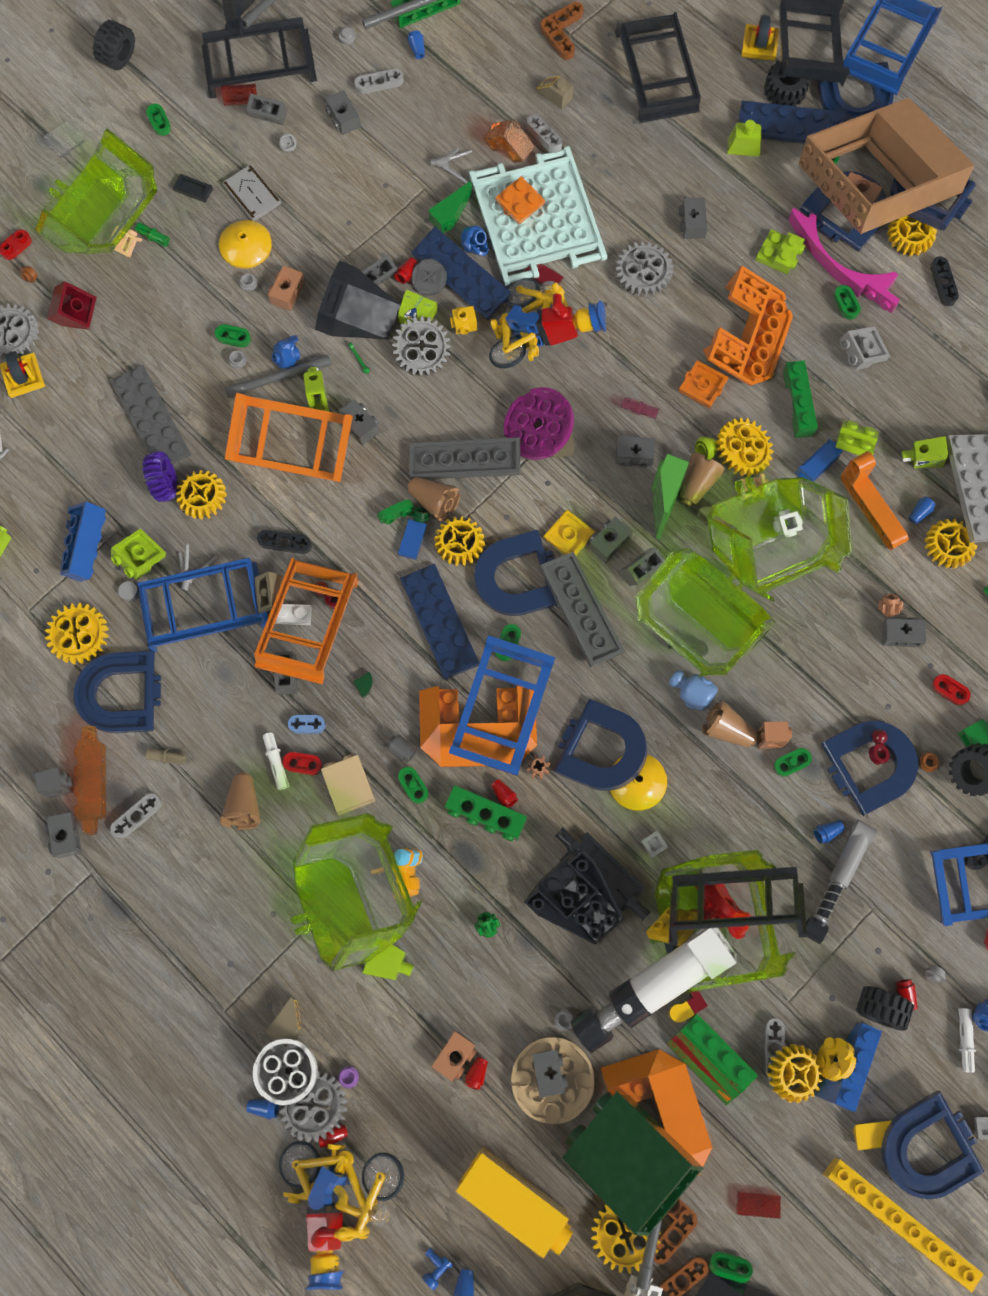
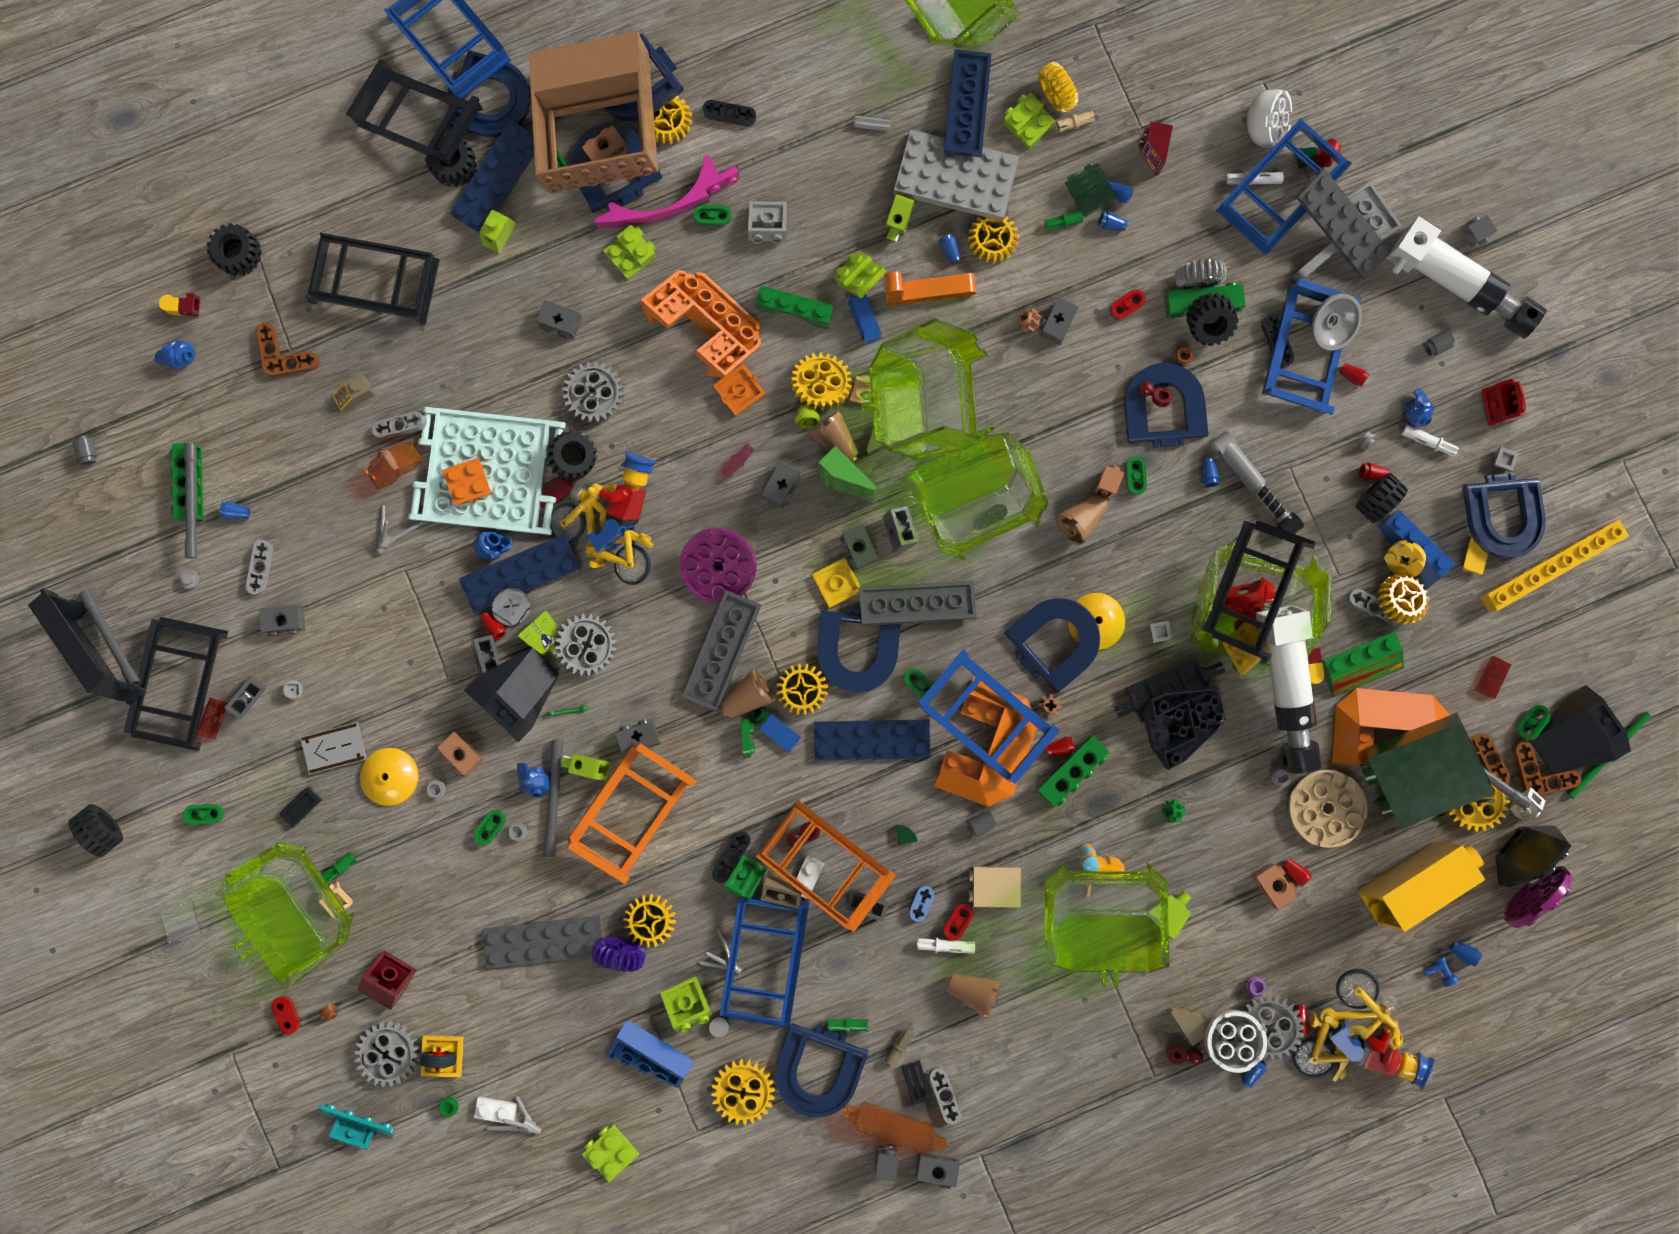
camera: 70 degrees left, 10 degrees up
green plate [398,767,428,804] -> none
green slope [428,181,472,234] -> none
yellow brick [449,306,477,334] -> none
dark grey brick [532,1049,568,1098] -> none
medium blue piece [669,670,718,711] -> none
yellow plate [741,15,780,61] -> none
white brick [773,509,803,538] -> none
none -> black tyre [546,430,597,481]
none -> green plate [724,855,768,902]
none -> green pin [828,1017,868,1033]
none -> black tile [901,1060,931,1105]
none -> dark red plate [1167,1044,1204,1065]

